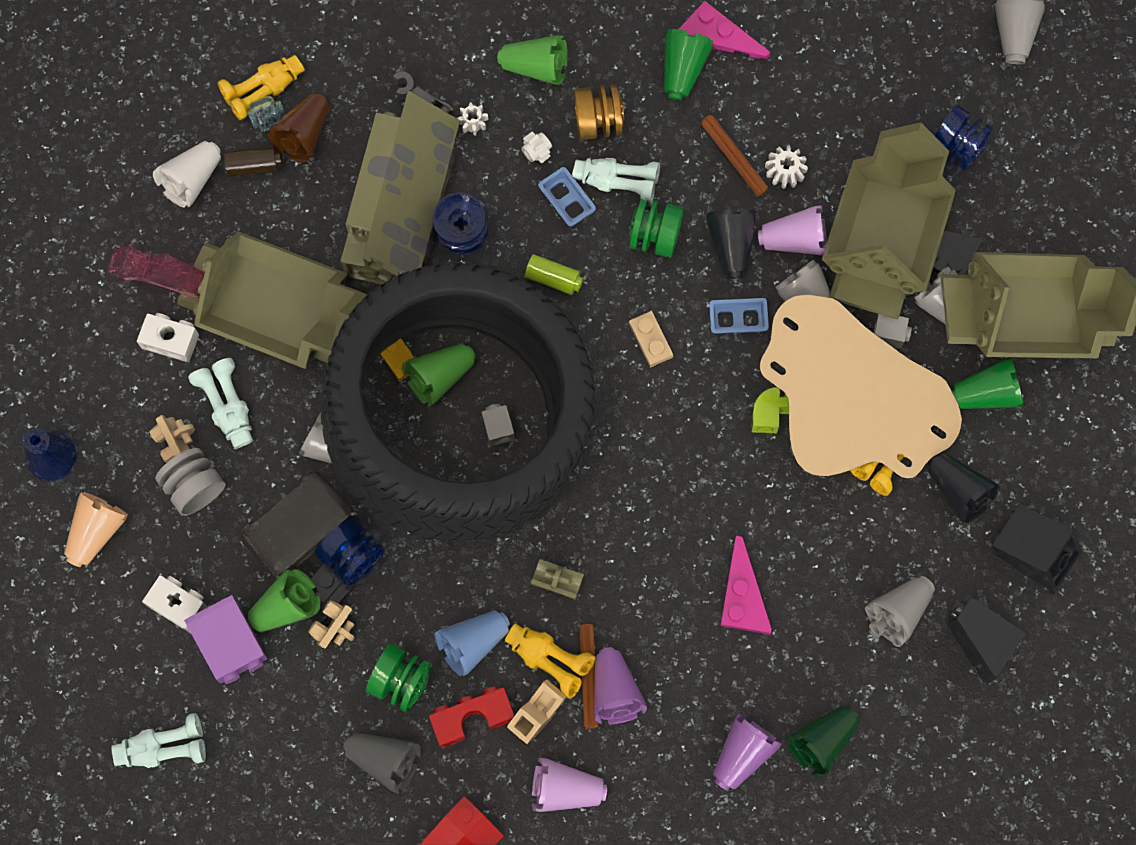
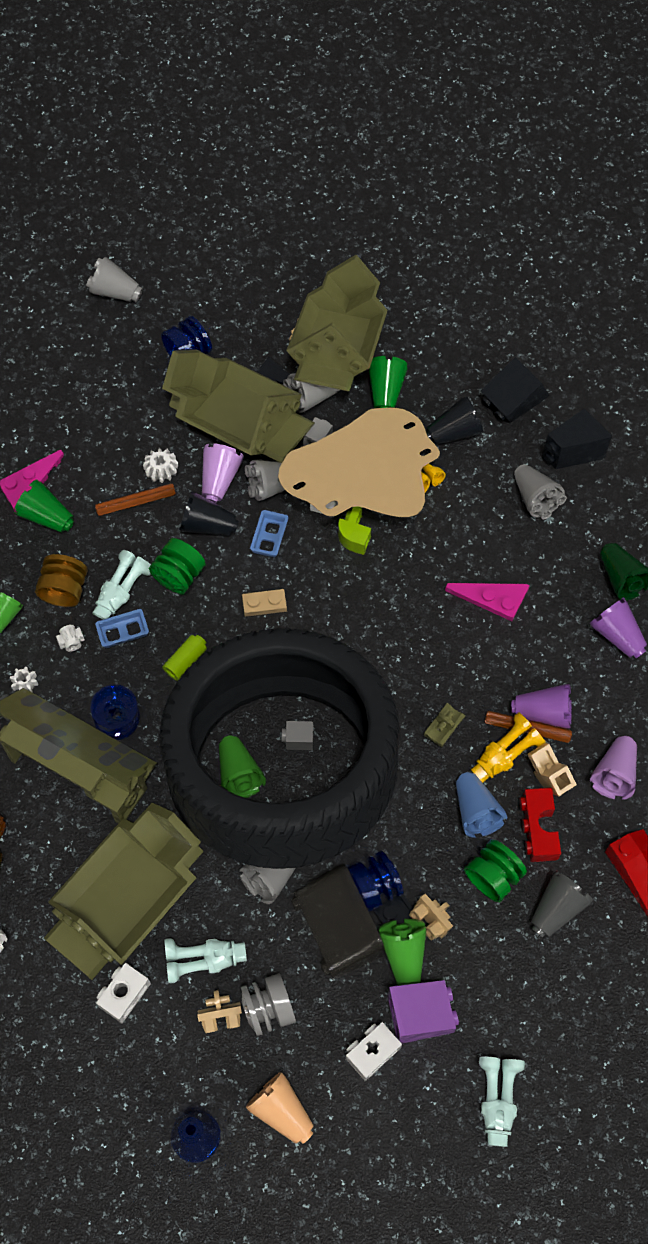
camera: 75 degrees left, 10 degrees down
clear pink arch [108,246,205,297] -> none

